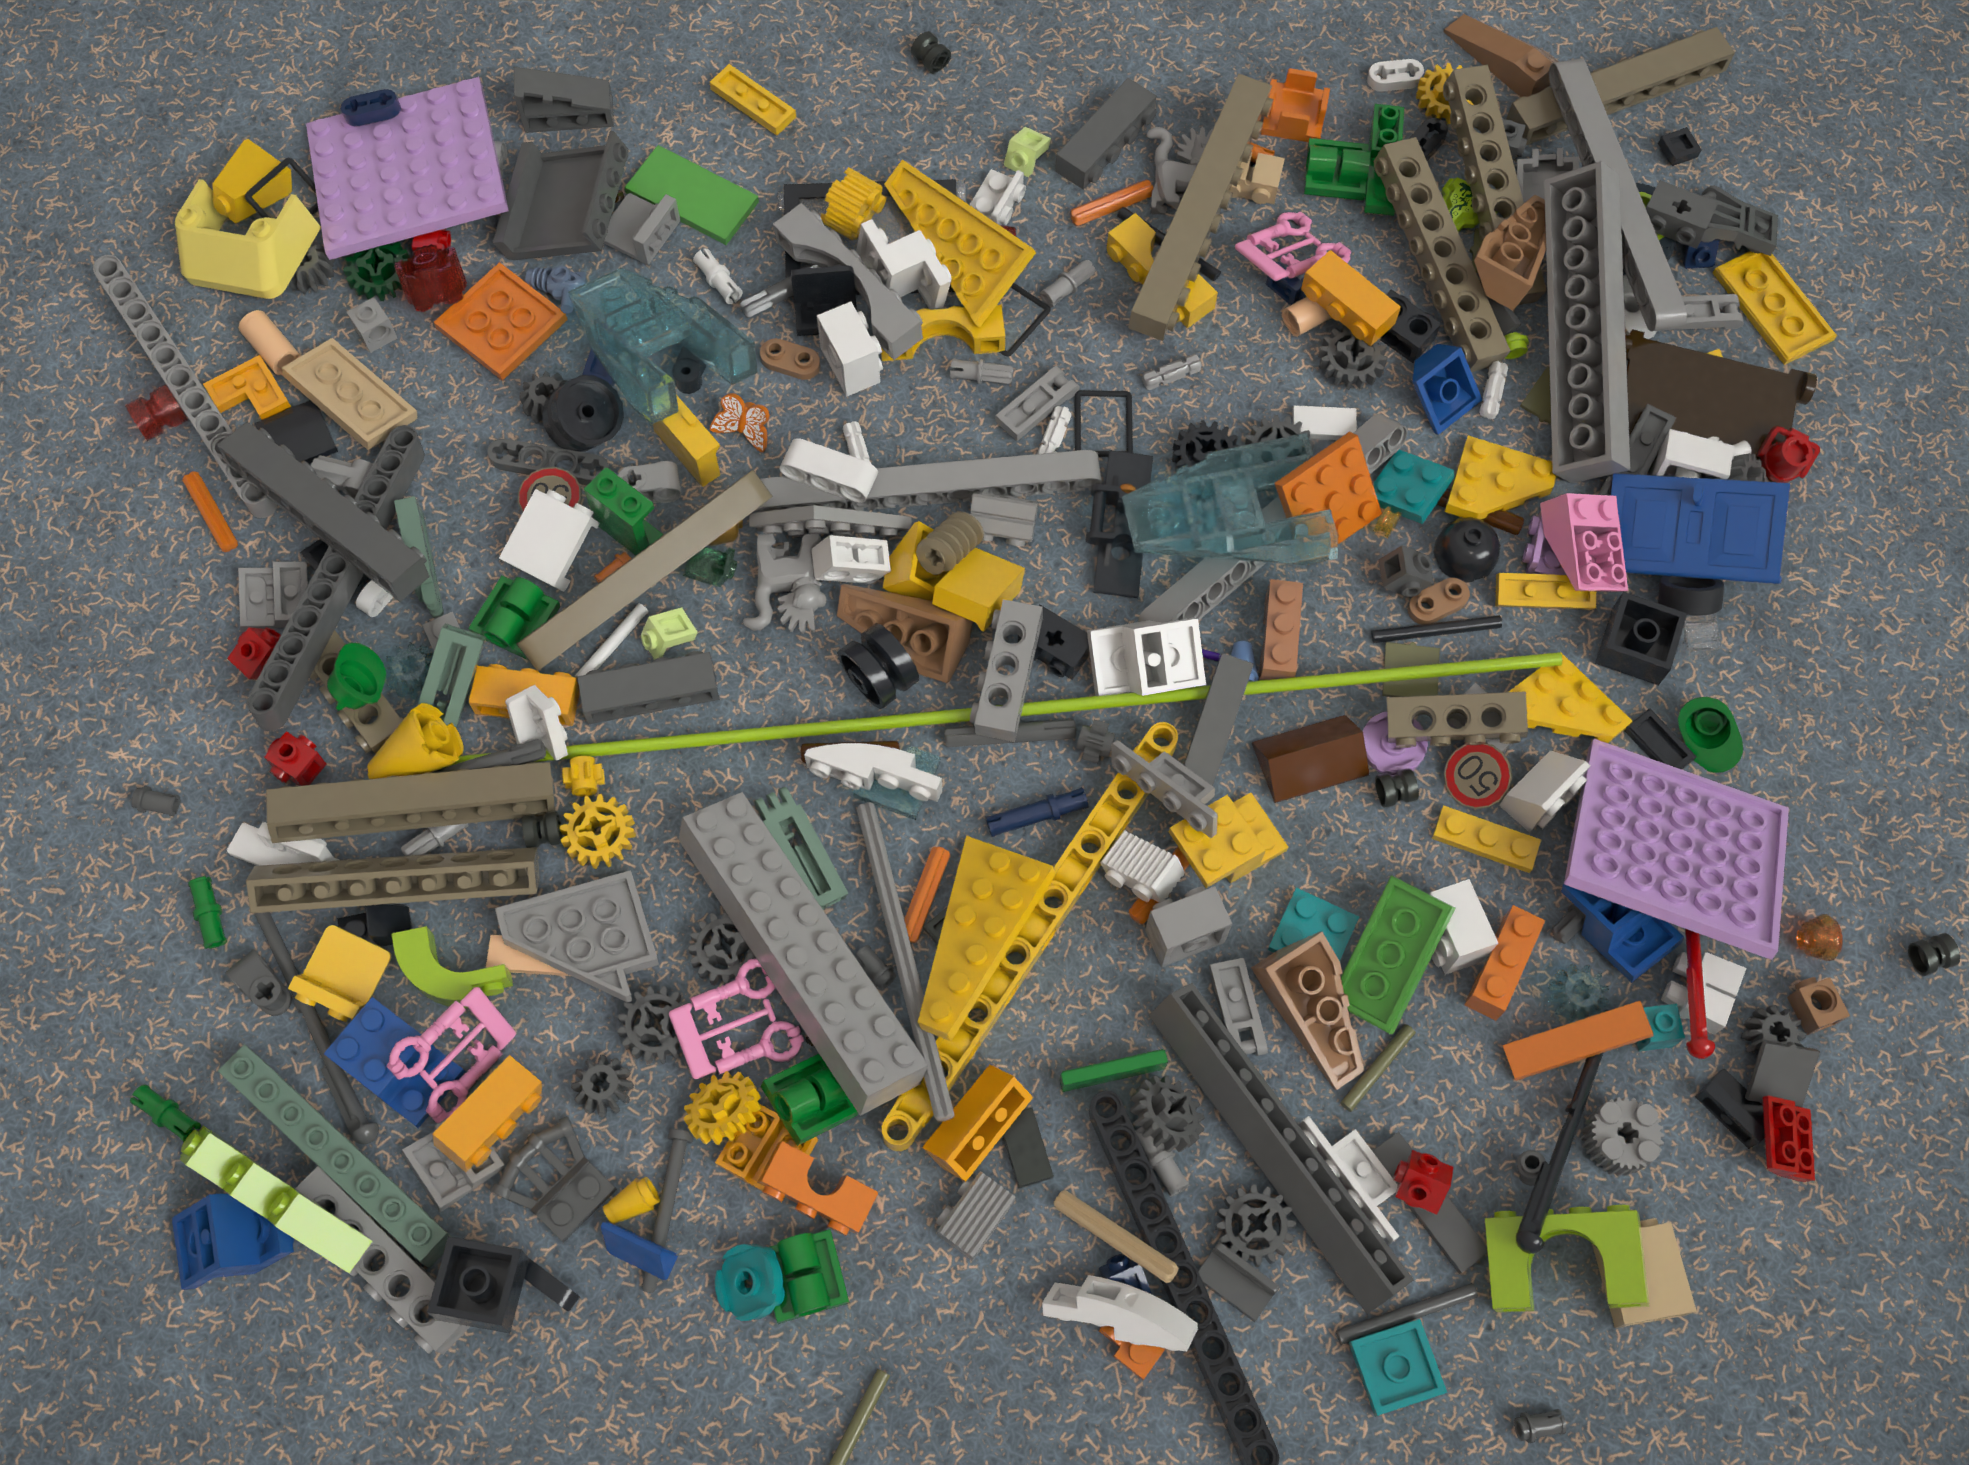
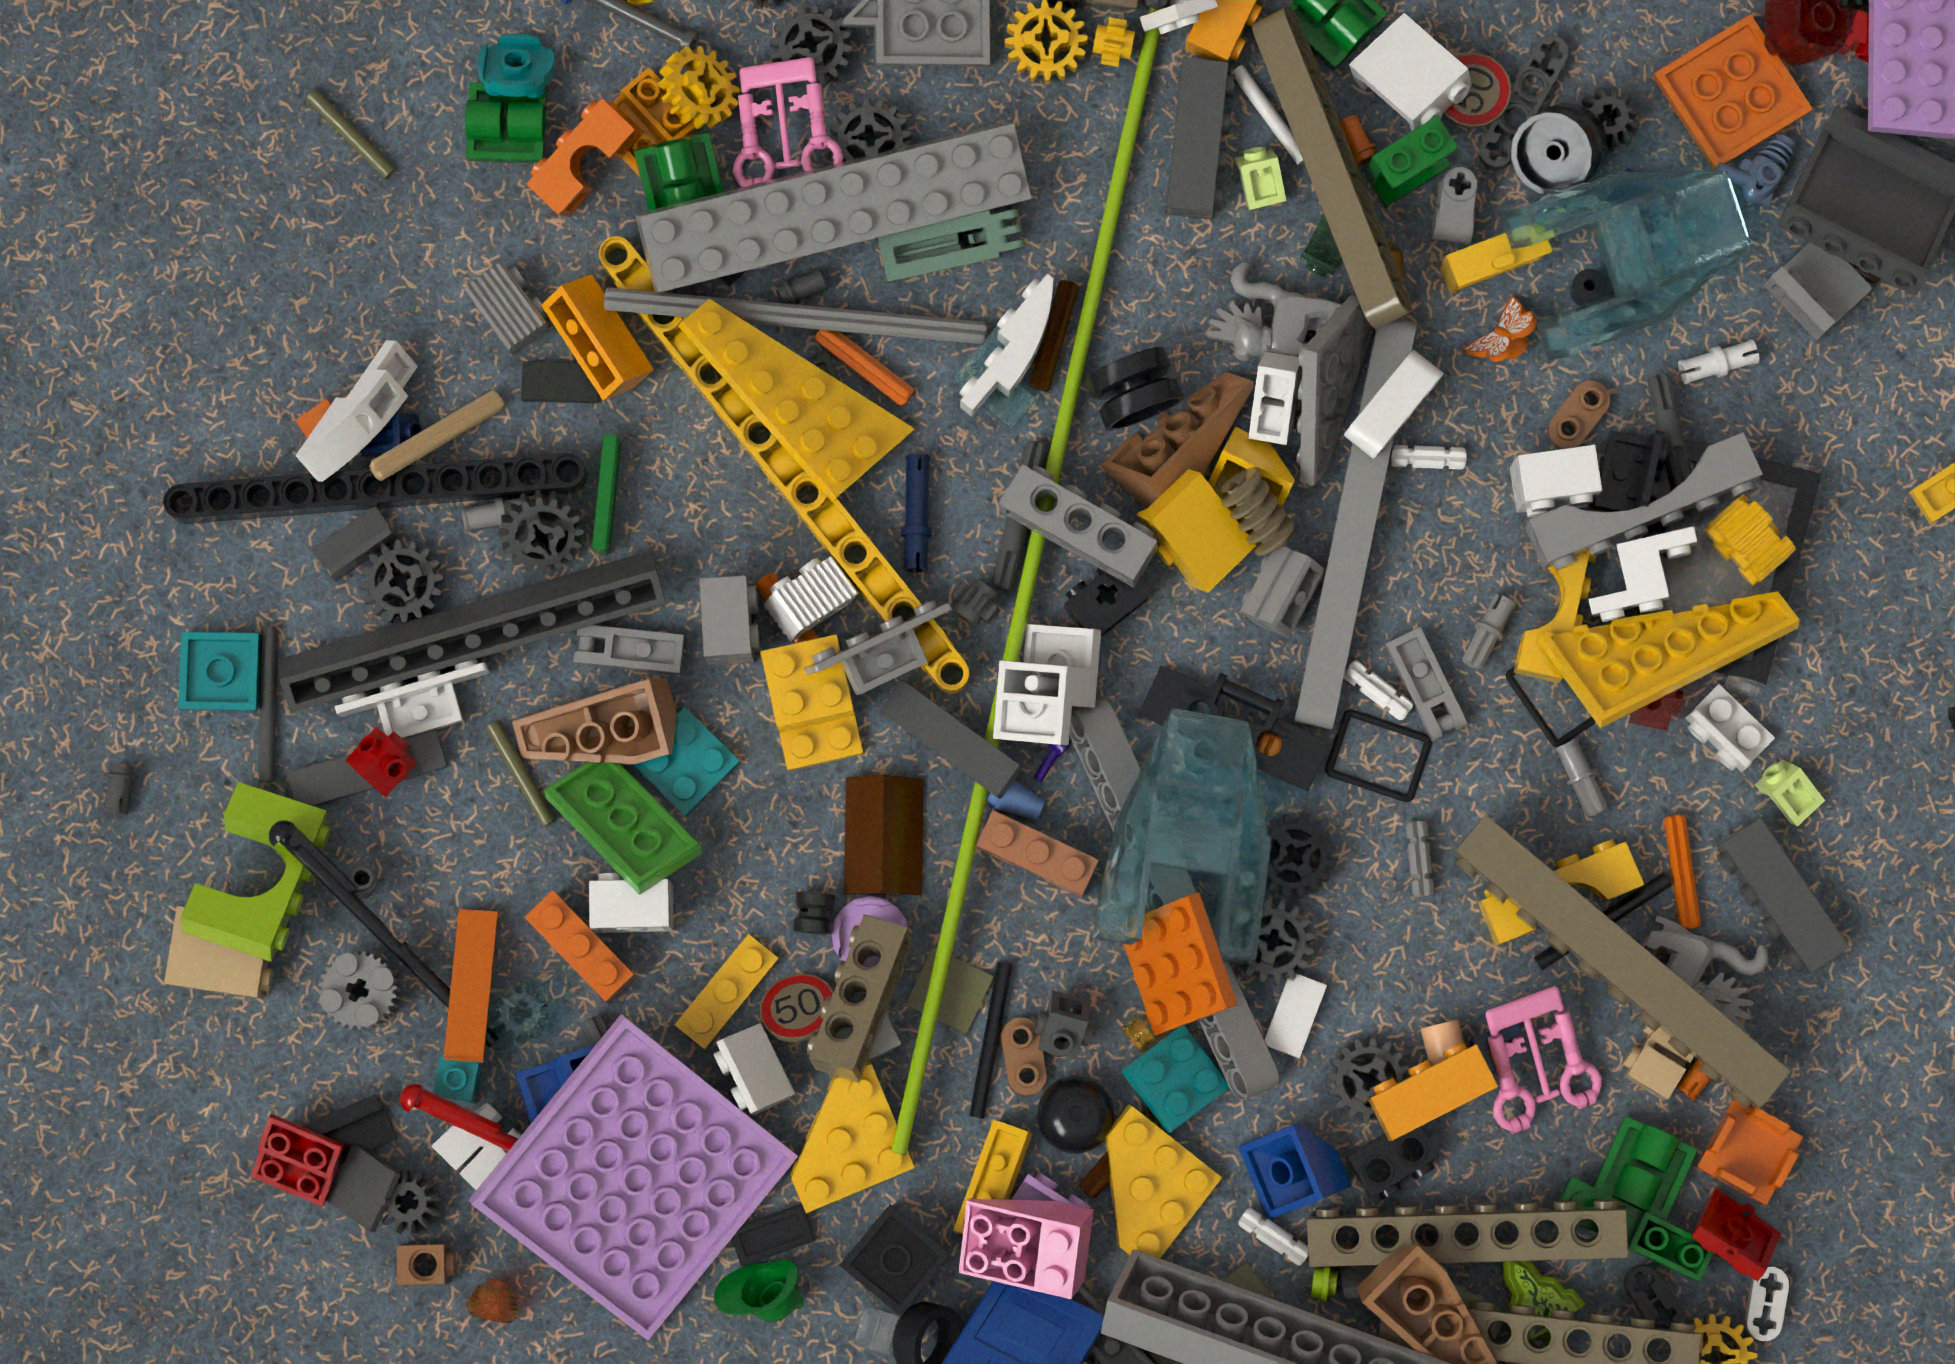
camera: 110 degrees right, 15 degrees up
bright green tile [624,145,759,245] -> none
none -> red plate [1691,1188,1781,1282]

